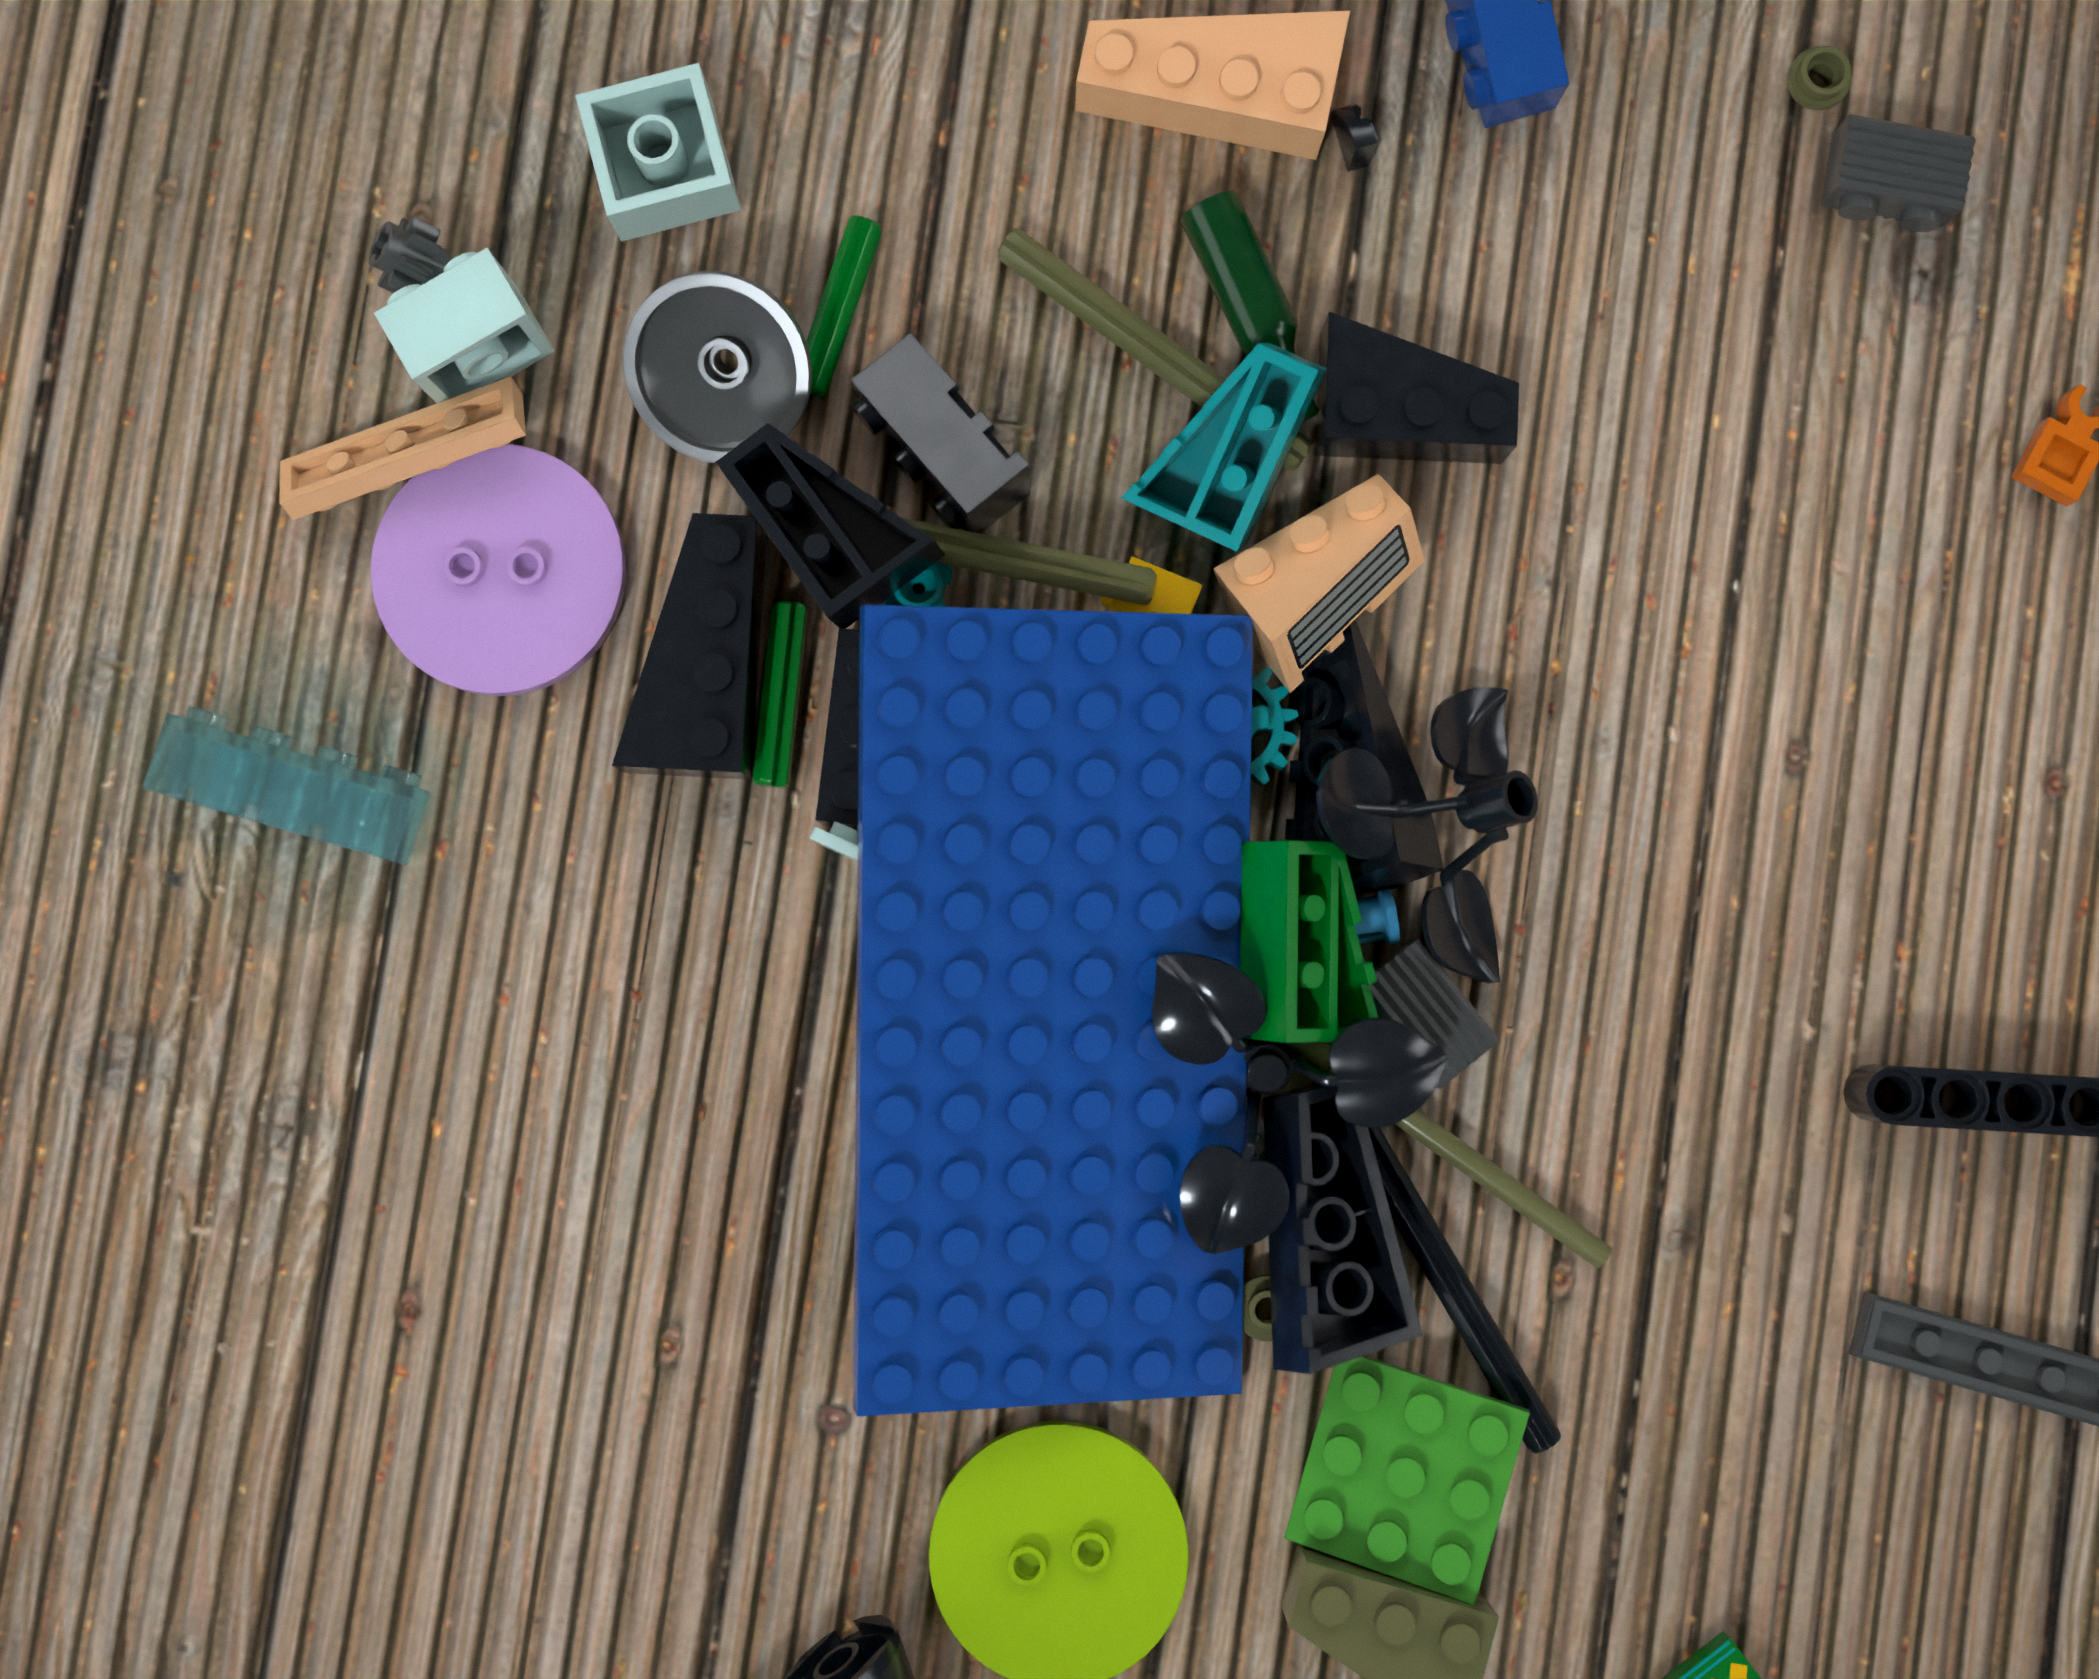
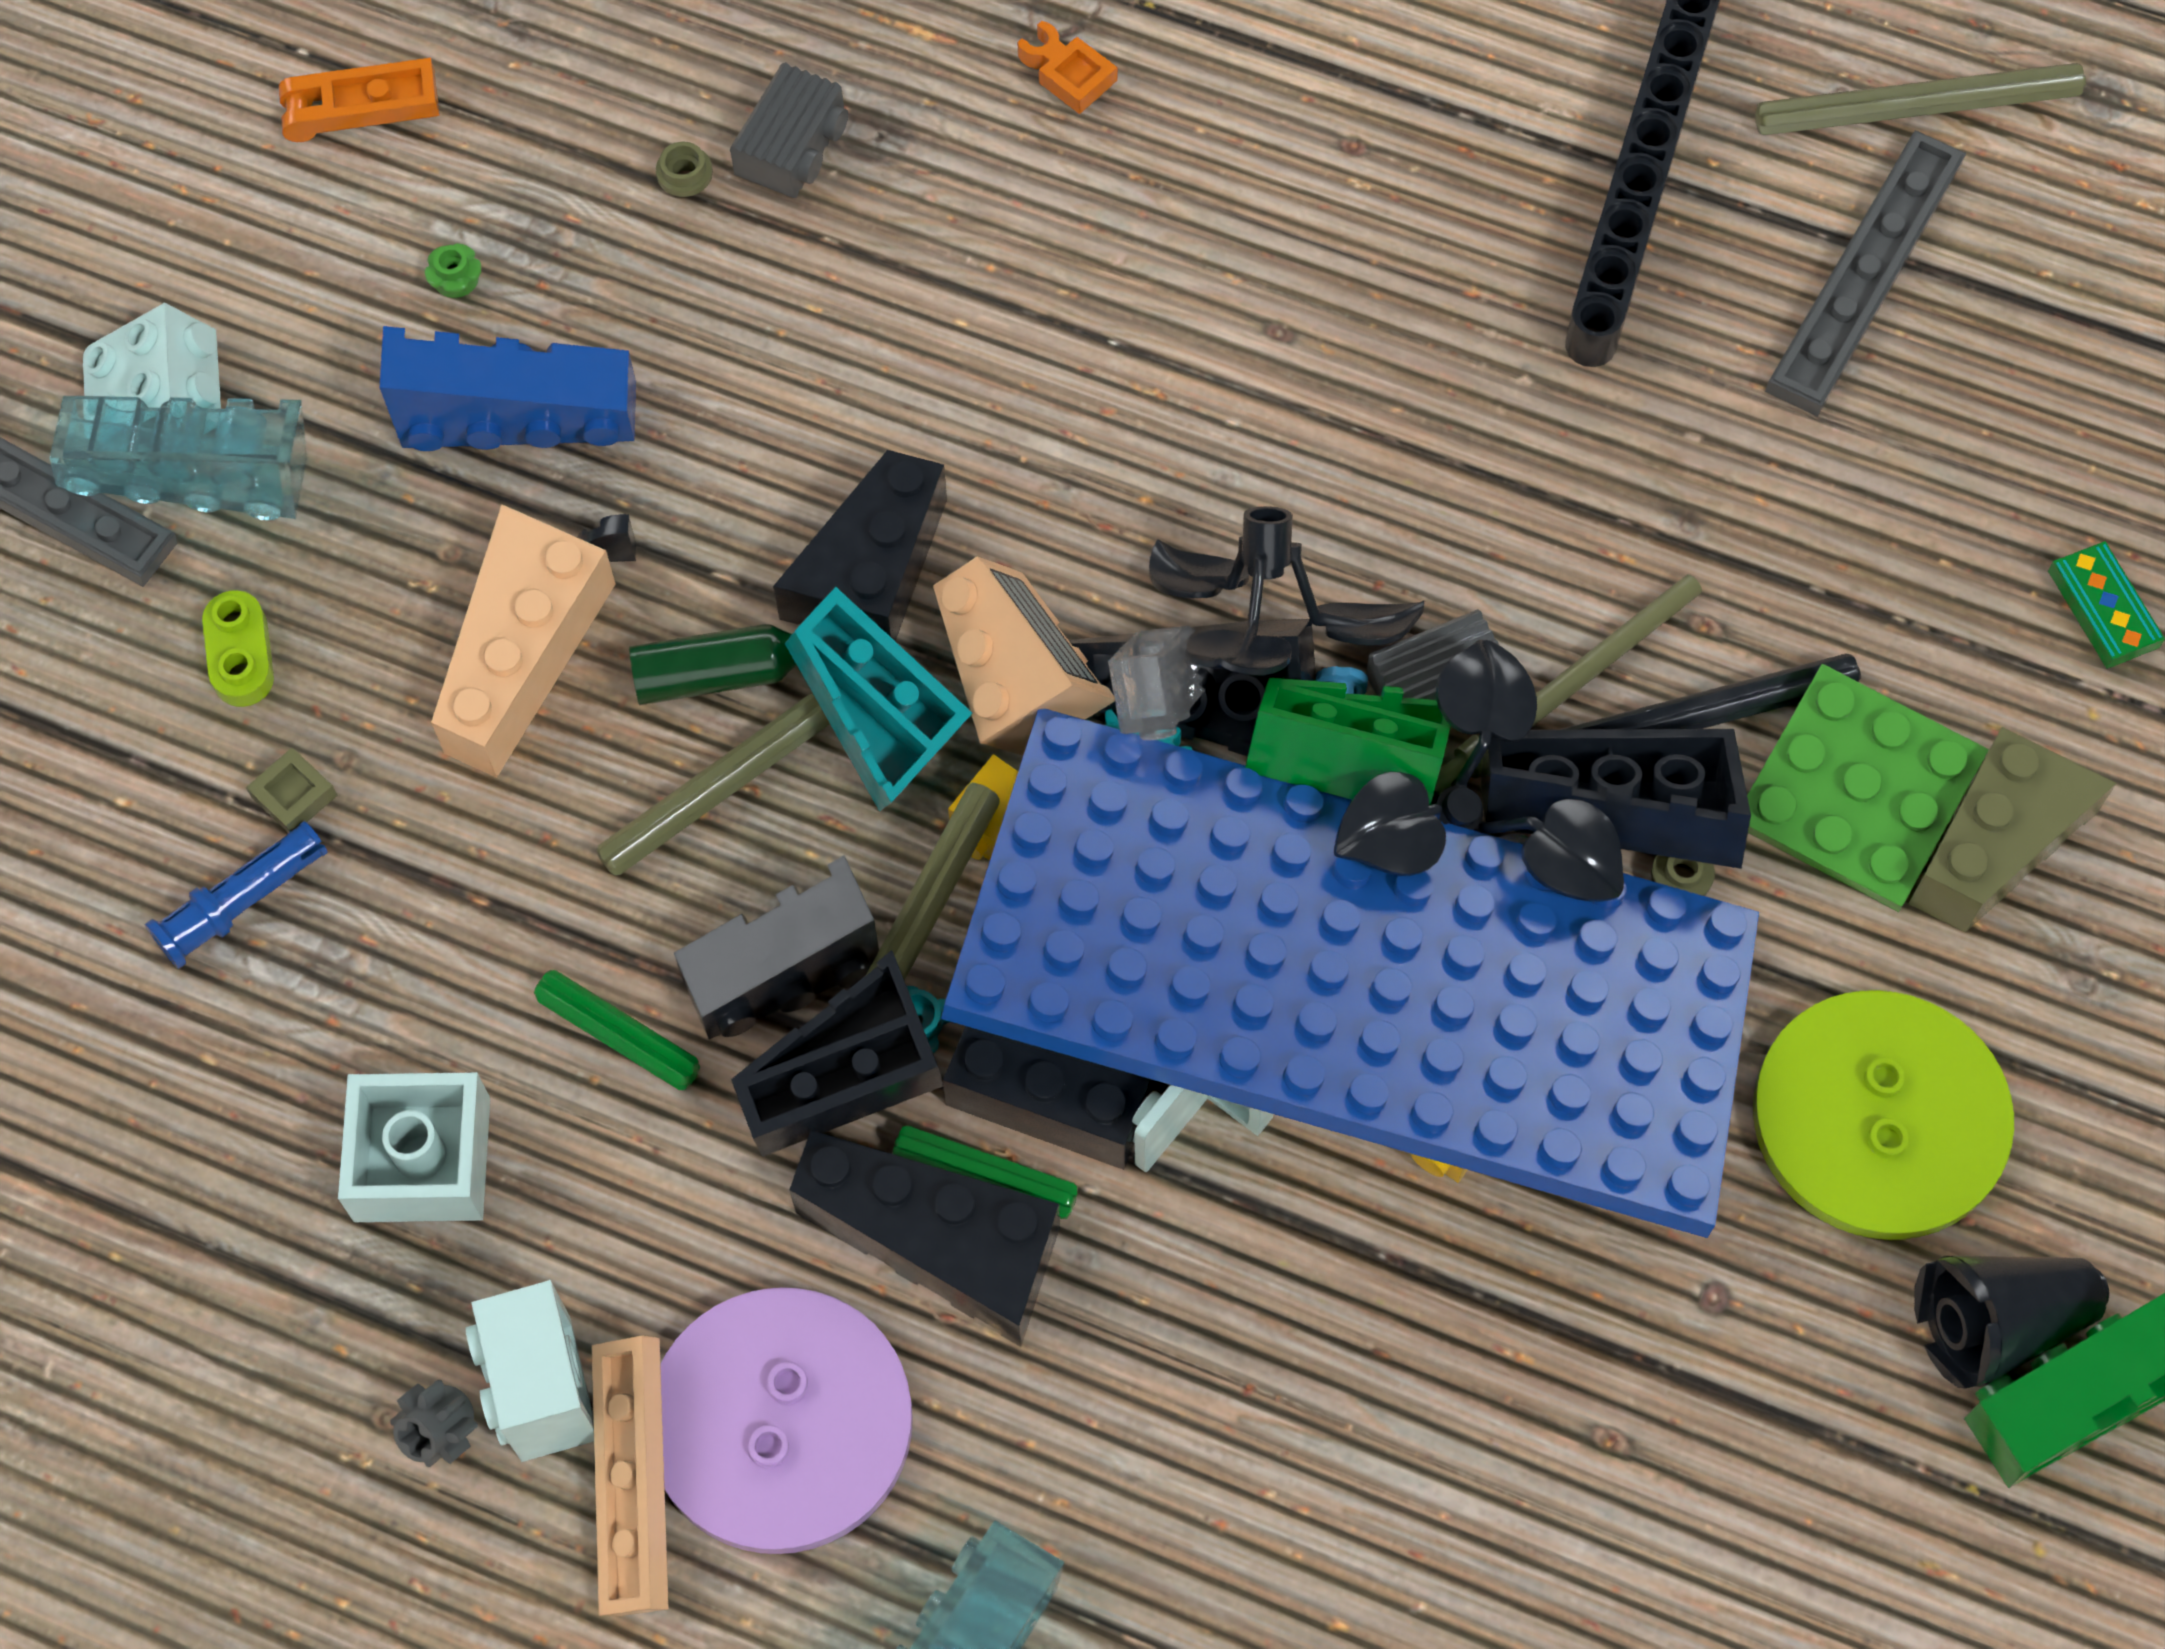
camera: 75 degrees left, 20 degrees down
dark grey dish [623,271,812,463] -> none
none -> clear brick [1108,626,1205,740]

